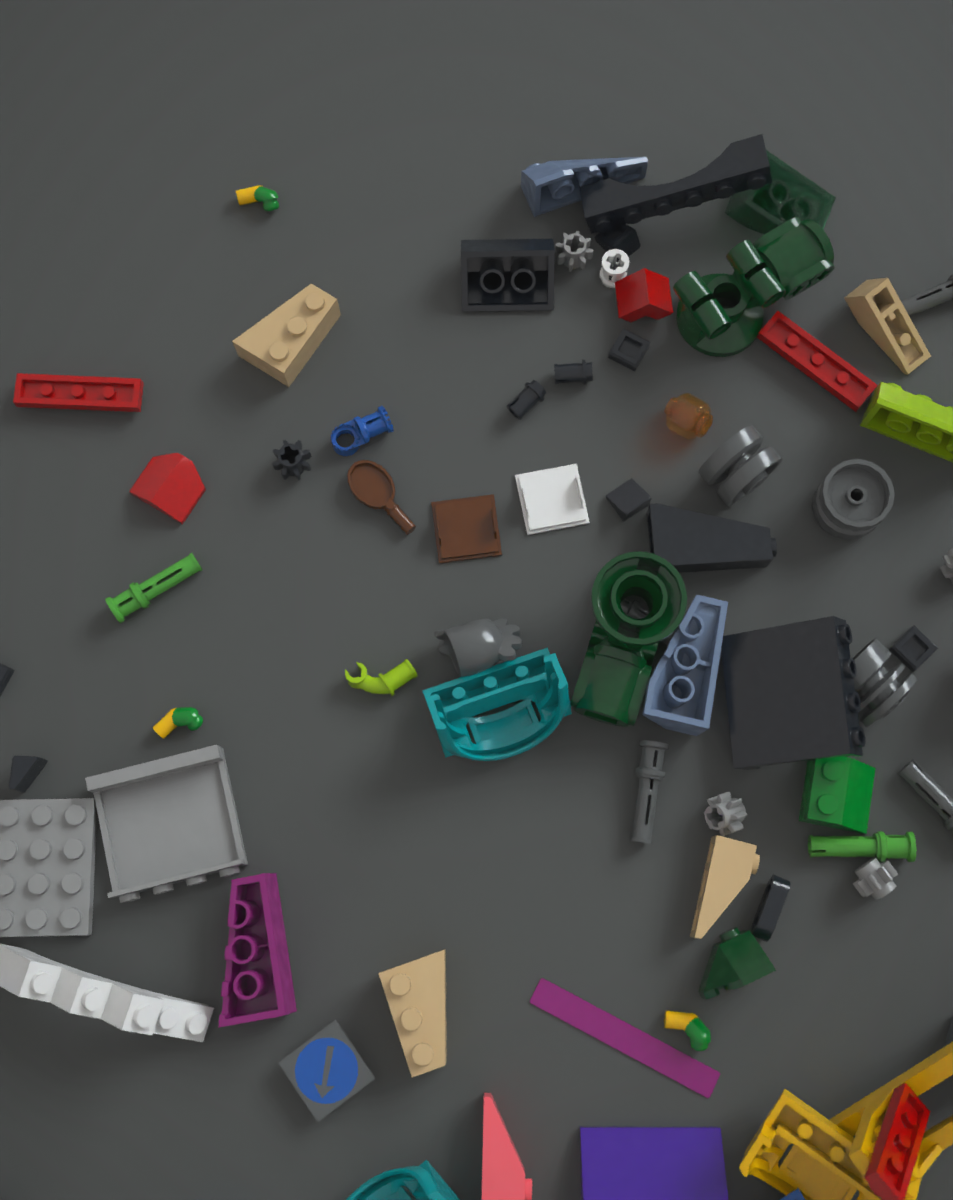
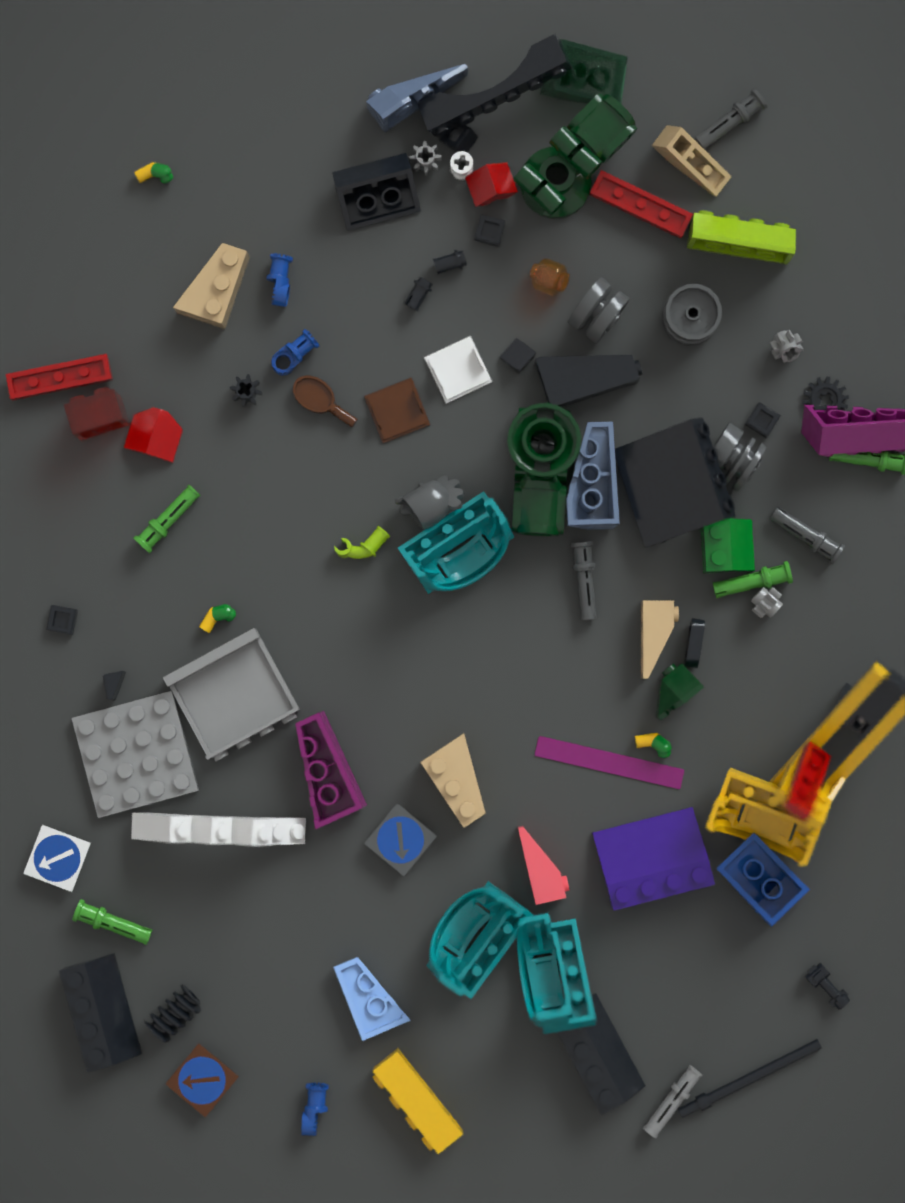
camera: 15 degrees left, 10 degrees up
light grey gear [704,792,747,836] -> none
none -> clear red brick [64,387,130,441]
none -> blue connector [266,253,293,307]

